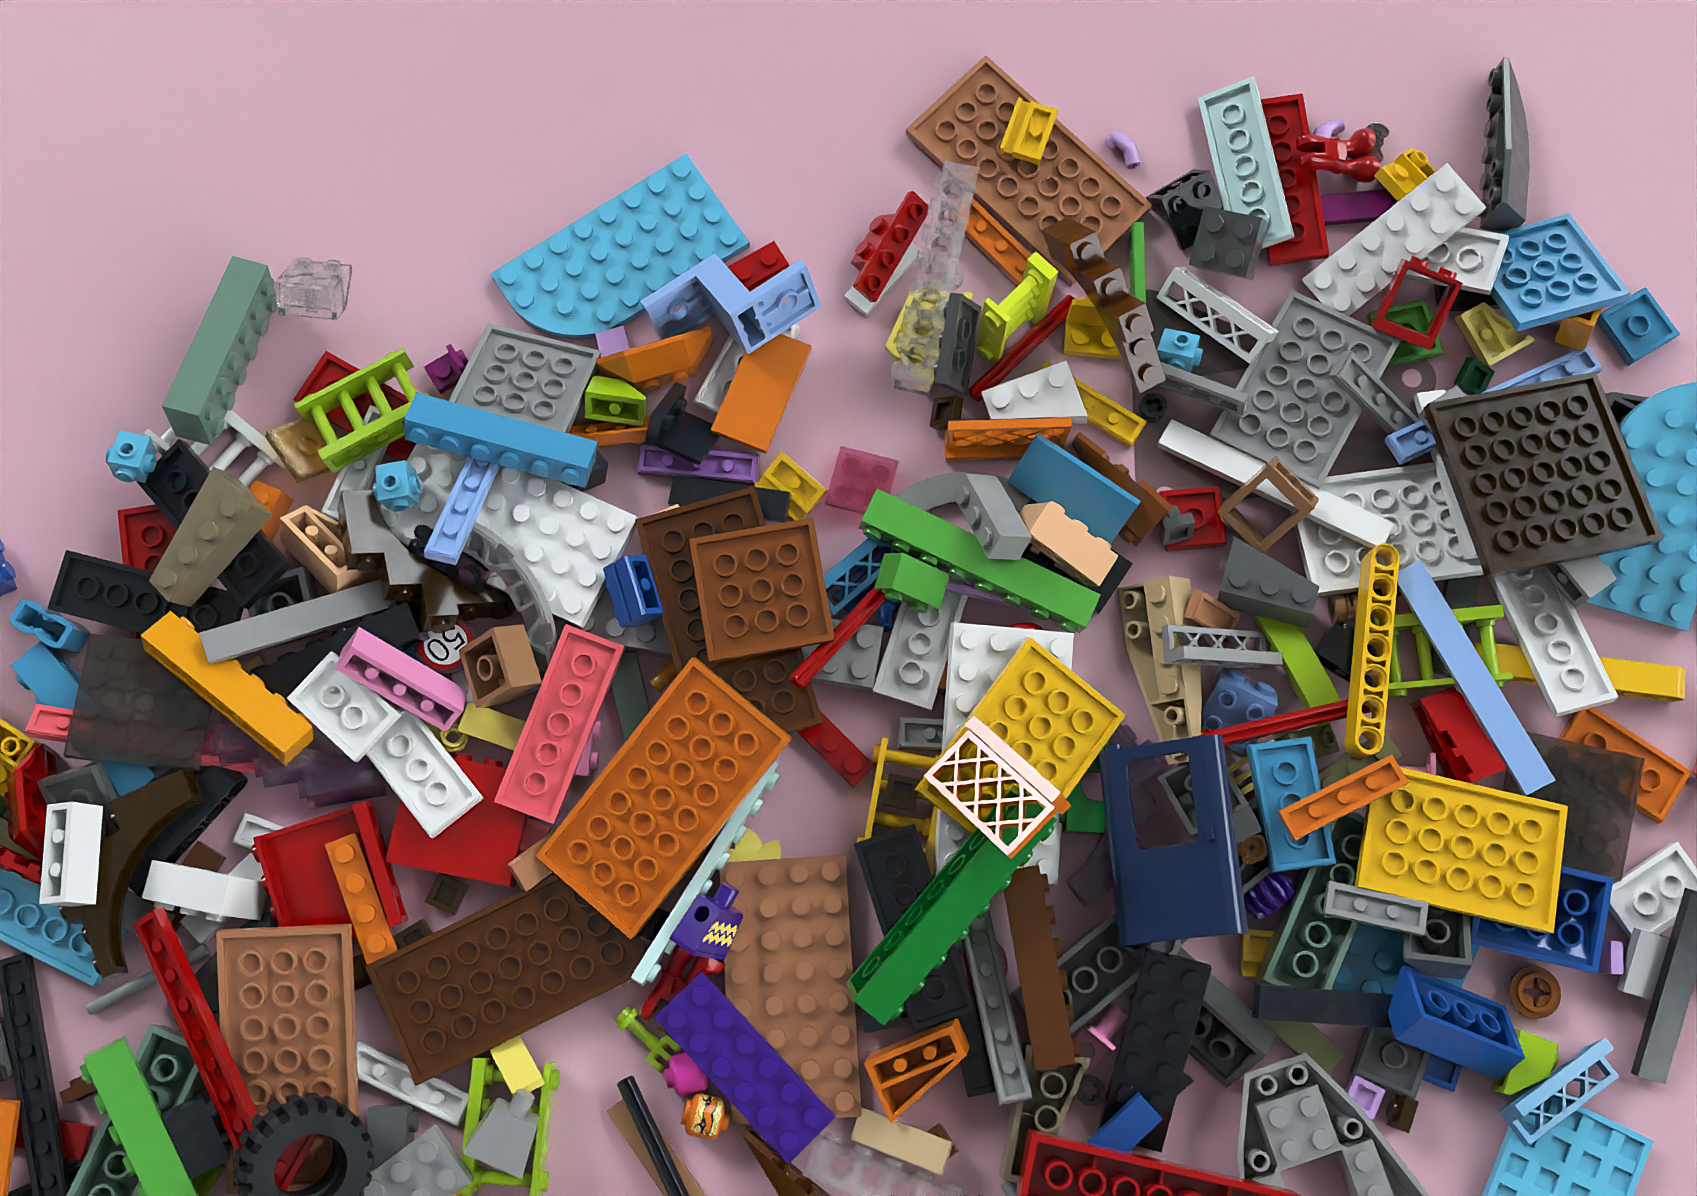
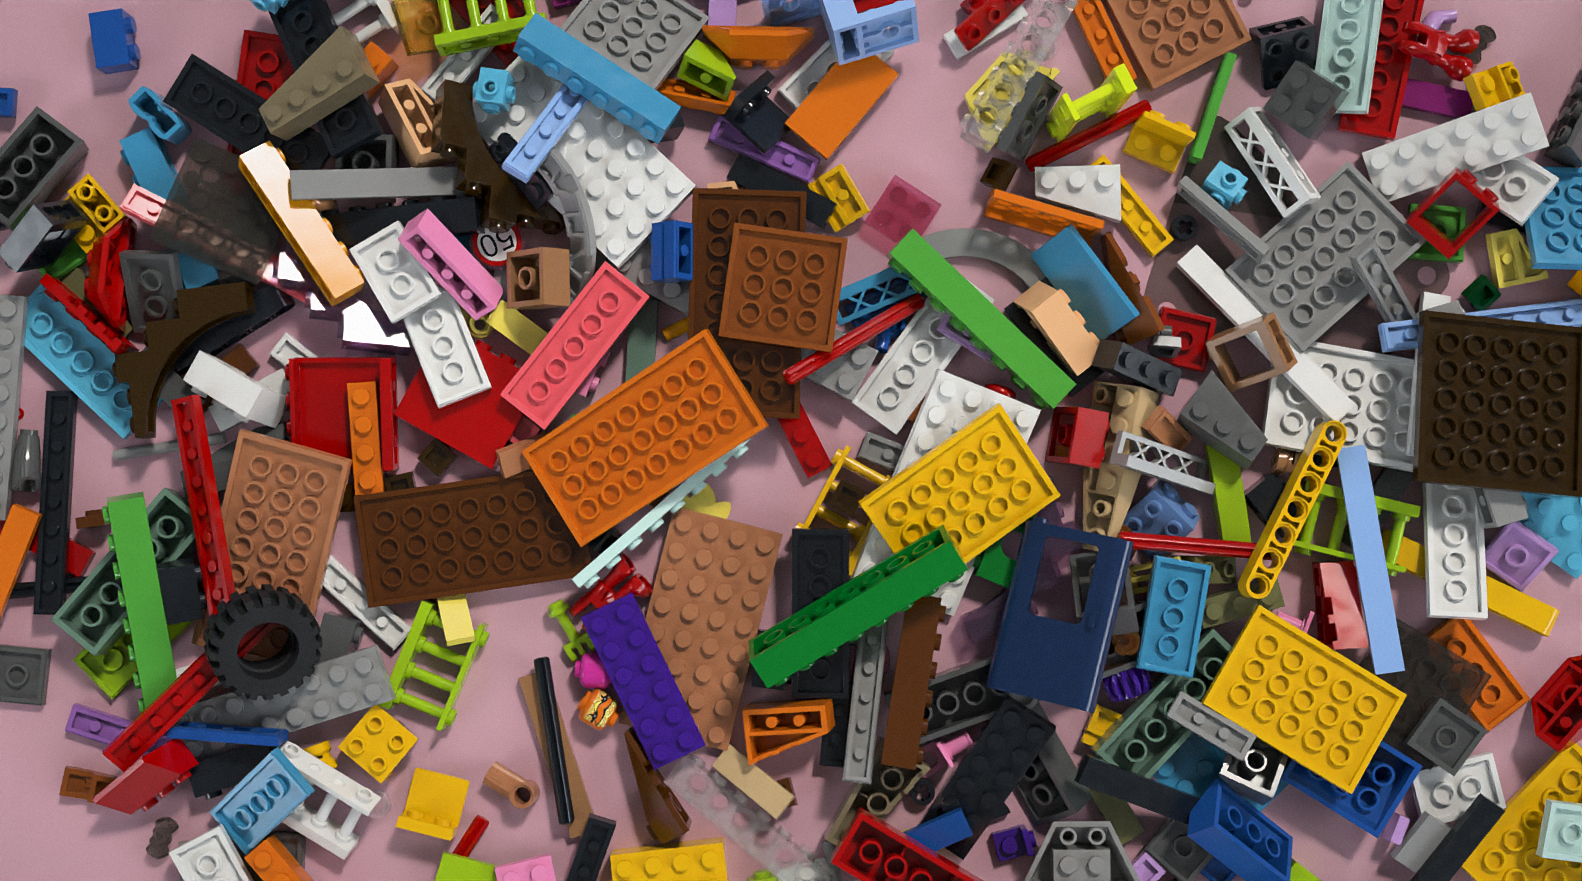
camera: 15 degrees right, 10 degrees up
white brick [39,802,103,907] -> none
light grey torso [463,1089,539,1178] -> none
dark purple torso [669,882,743,960] -> none
bright green brick [874,553,950,613] -> none
fence [924,715,1071,859] -> none
light grey brick [954,474,1032,560] -> none
reddish brown arch [1042,217,1166,393] -> none
orange plate [1277,754,1409,842] -> none
dark orange gear [1507,966,1561,1019] -> none
none -> dark purple bracket [992,824,1037,862]
none -> red slope [1045,407,1110,469]
none -> black brick [1092,339,1183,397]
none -> dark grey plate [1404,696,1488,776]
none -> lavender tile [1485,521,1559,592]

